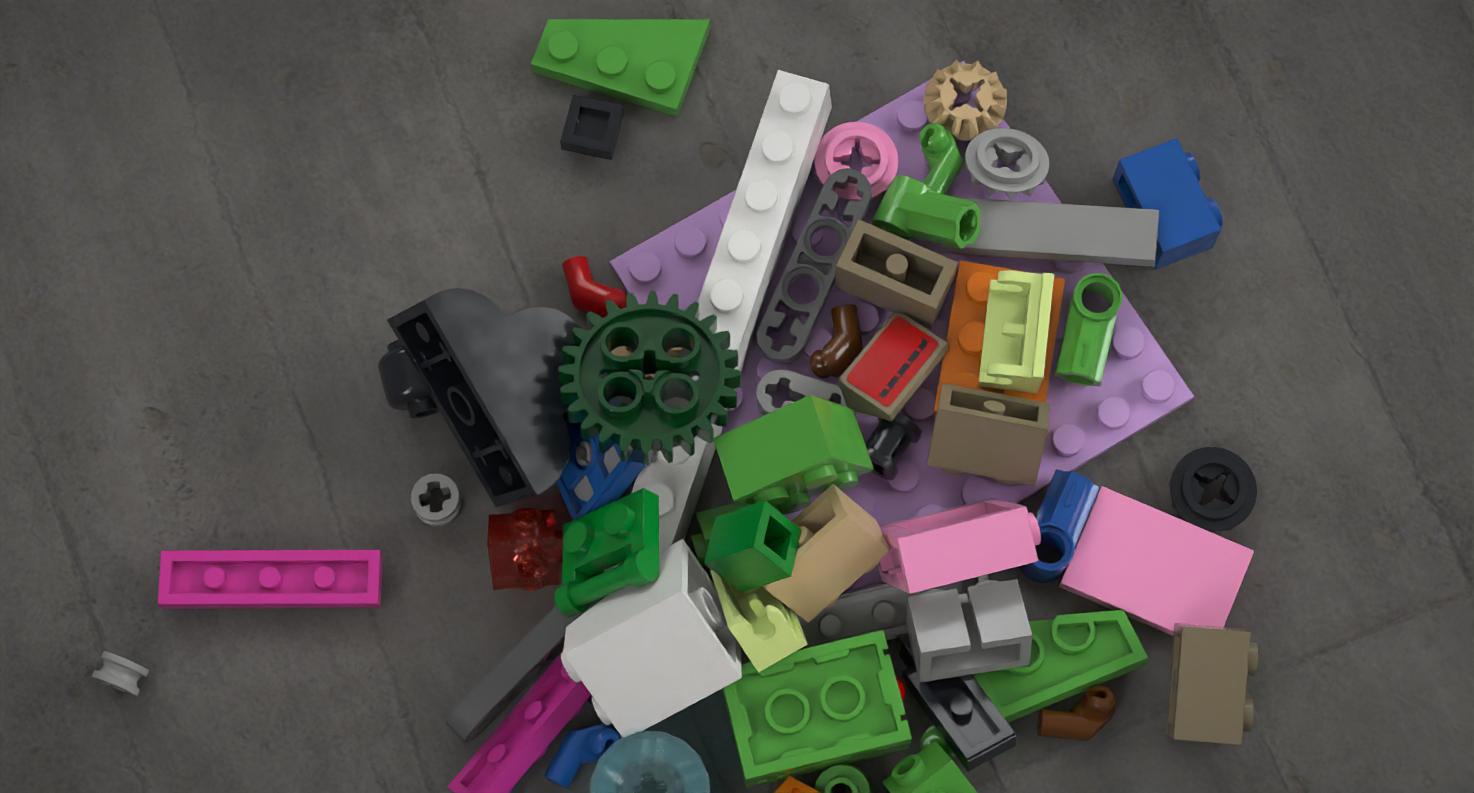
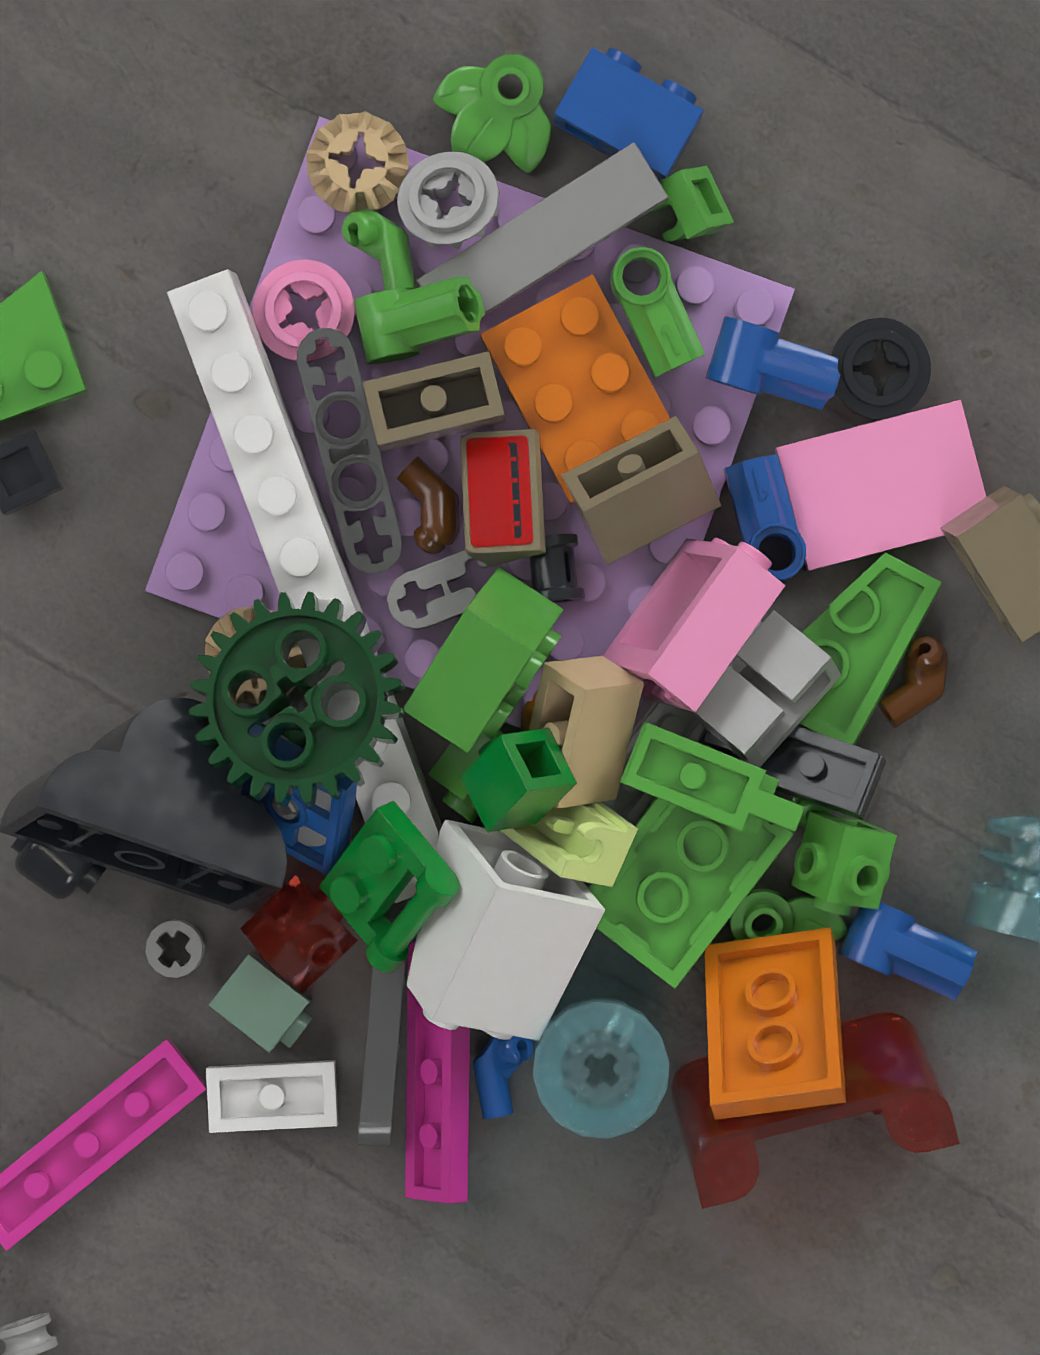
camera: 40 degrees left, 15 degrees up
red arm [562,256,627,318] -> none
yellowish green hinge [978,270,1054,394] -> none
none -> white plate [206,1060,339,1133]
none -> sand green brick [209,951,313,1053]
none -> bright green plate [433,54,552,173]
none -> bright green hinge [620,721,805,834]
none -> bright green tile [651,166,734,241]
none -> blue piece [705,316,840,410]

